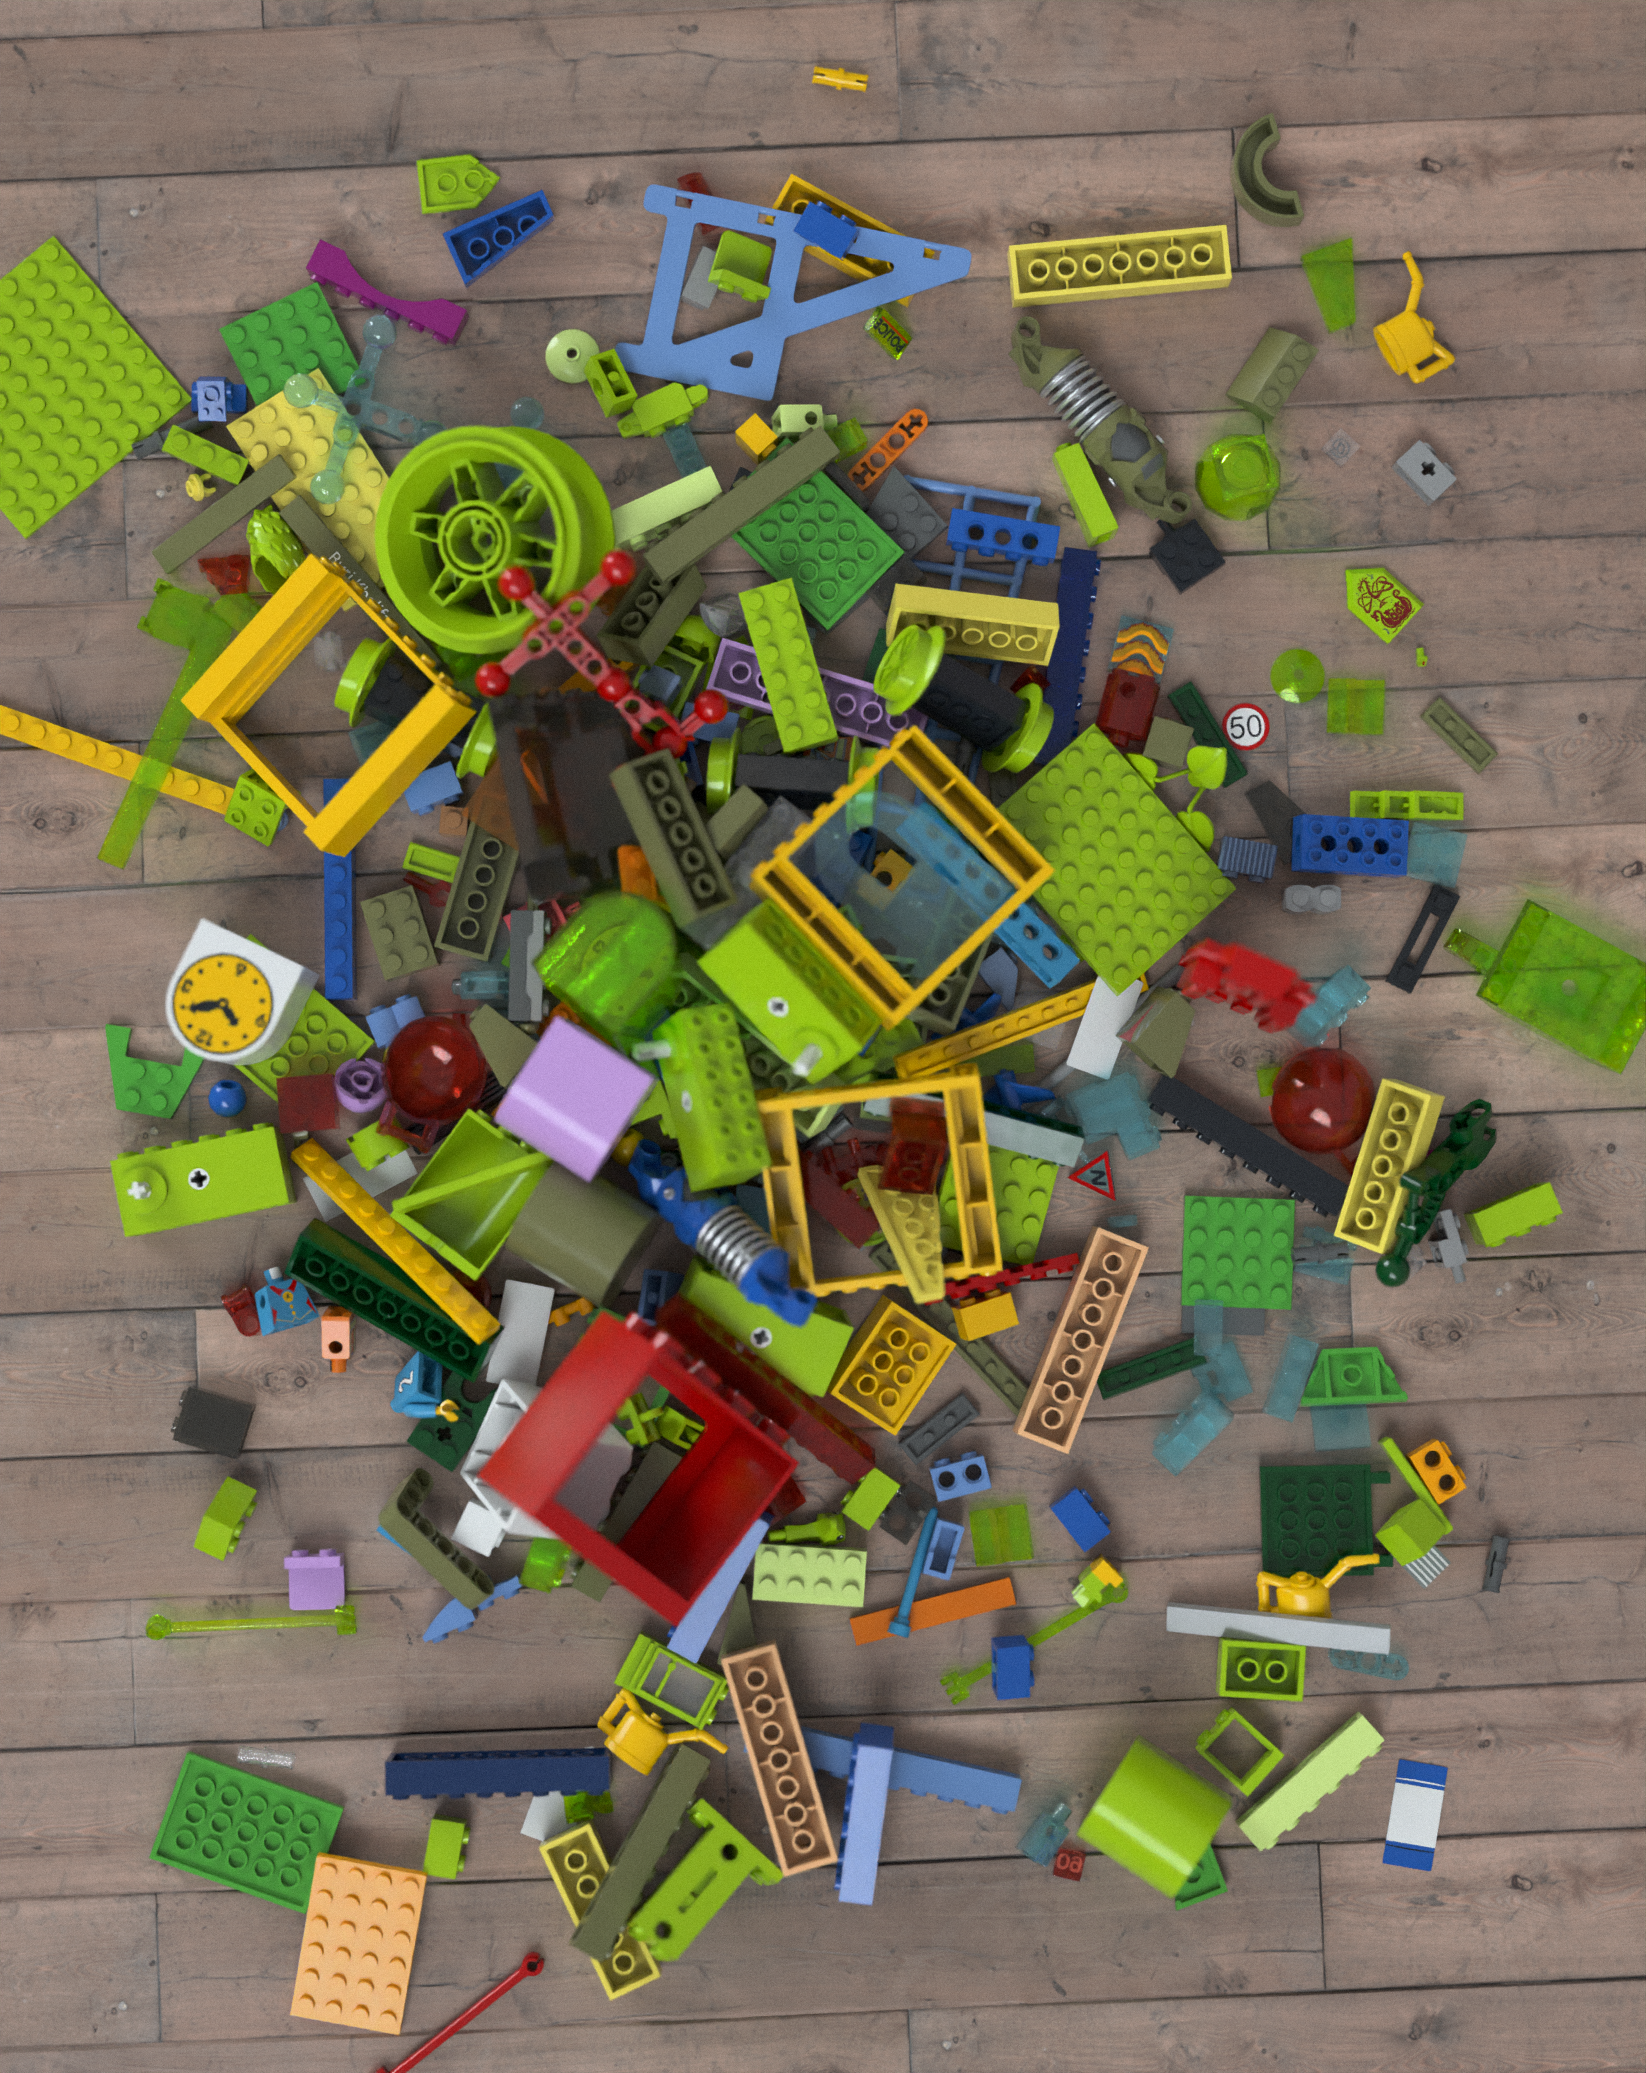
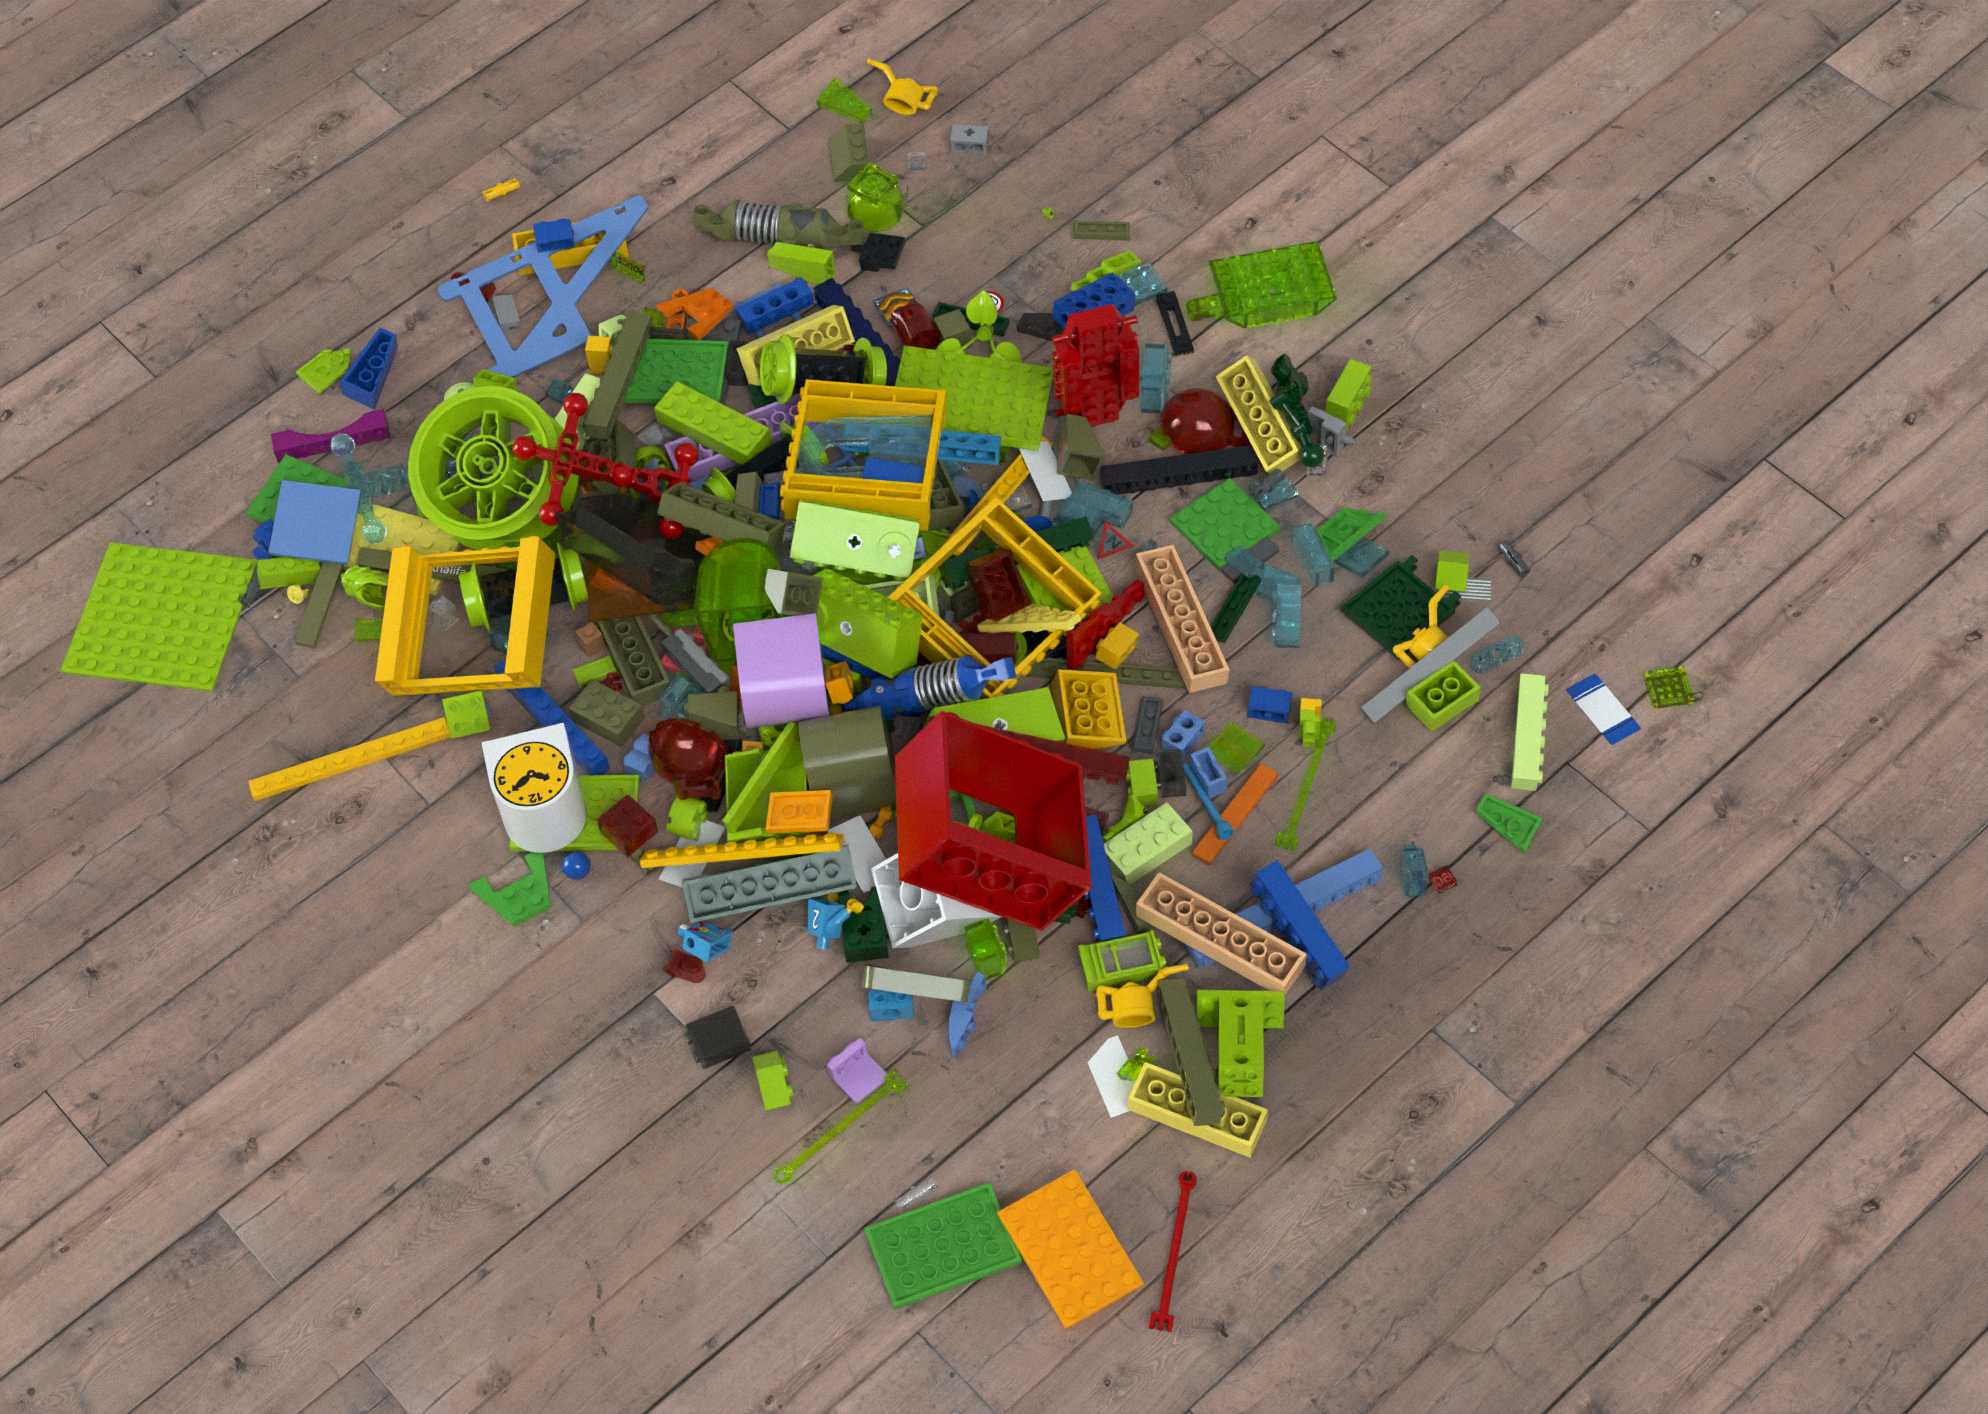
camera: 30 degrees left, 30 degrees down
clear neon green plate [97,611,235,870] -> none
lime piece [110,1122,297,1237] -> none
clear neon green panel [137,578,214,654] -> none
clear red wing [198,554,252,595] -> none
orange torso [321,1306,356,1373] -> none
lavender cylinder [334,1058,390,1113] -> none
dark blue brick [385,1747,613,1800] -> none
medium blue brick [404,761,465,816] -> none
lime brick [423,1814,471,1879] -> none
white head [451,1498,506,1557] -> none
lime hinge [617,382,709,439] -> none
lime bracket [708,230,772,303] -> none
blue brick [991,1635,1034,1700] -> none
light yellow brick [1007,225,1232,308] -> none
lime brick [1076,1735,1232,1899] -> none
lime window [1195,1706,1285,1797] -> none
sand blue brick [1217,836,1278,884] -> none
olive brick [1230,113,1304,227] -> none
clear neon green dish [1270,649,1325,704] -> none
clear neon green slope [1327,678,1386,735] -> none
lime tile [1345,568,1424,645] -> none
lime tile [1378,1436,1453,1535] -> none
light orange brick [1405,1438,1467,1505] -> none
none -> medium blue tile [268,480,361,565]
none -> orange wing [656,288,734,340]
none -> blue tile [758,482,781,520]
none -> olive slope [764,569,823,618]
none -> light orange plate [766,790,833,834]
none -> light orange brick [825,661,854,705]
none -> blue brick [862,457,925,483]
none -> clear neon green tile [1643,666,1695,709]

